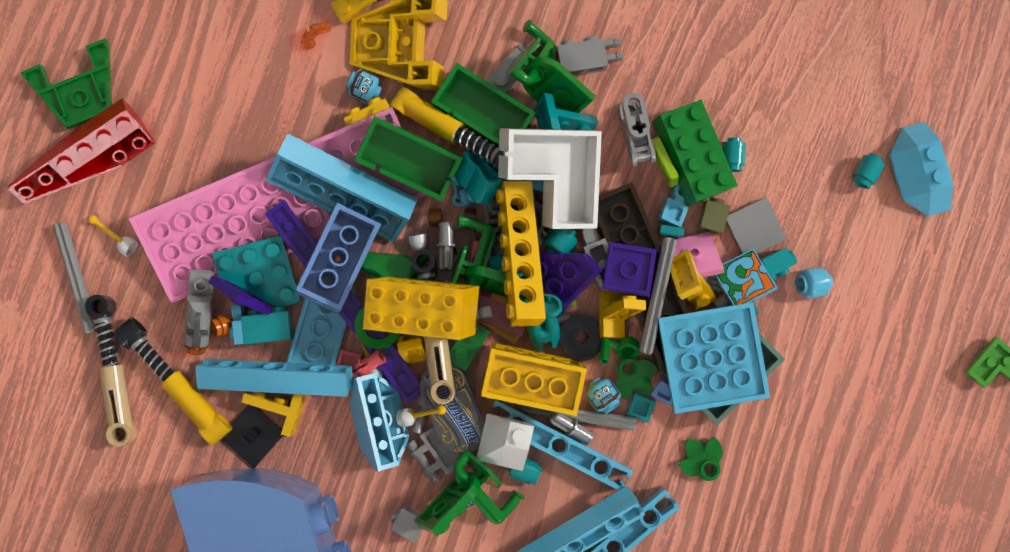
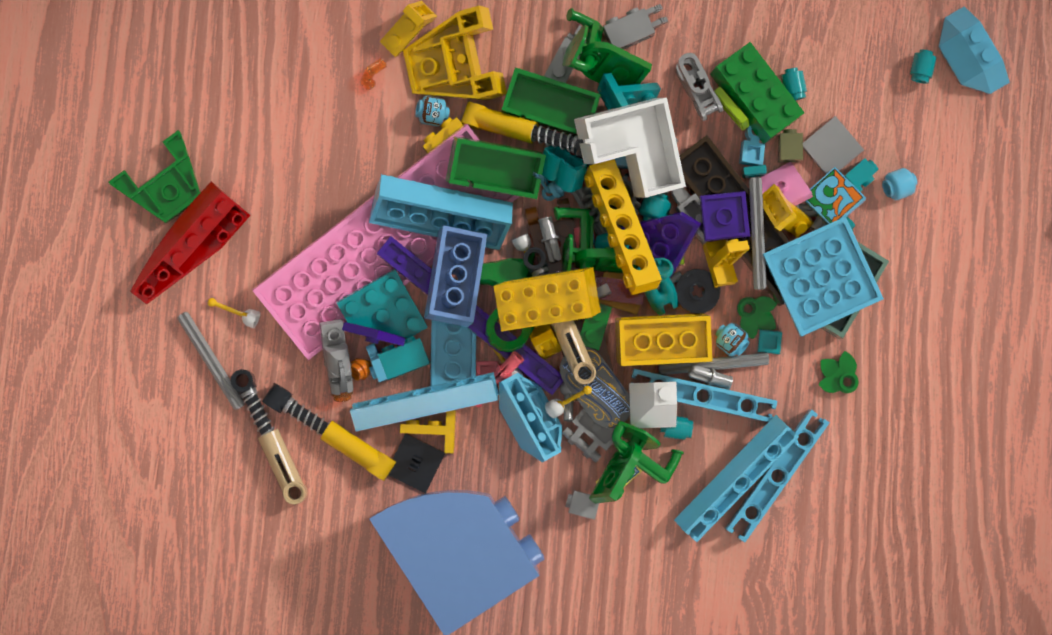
camera: 15 degrees left, 0 degrees up
green plate [600,336,640,364] -> none
medium blue tile [651,375,672,406] -> none

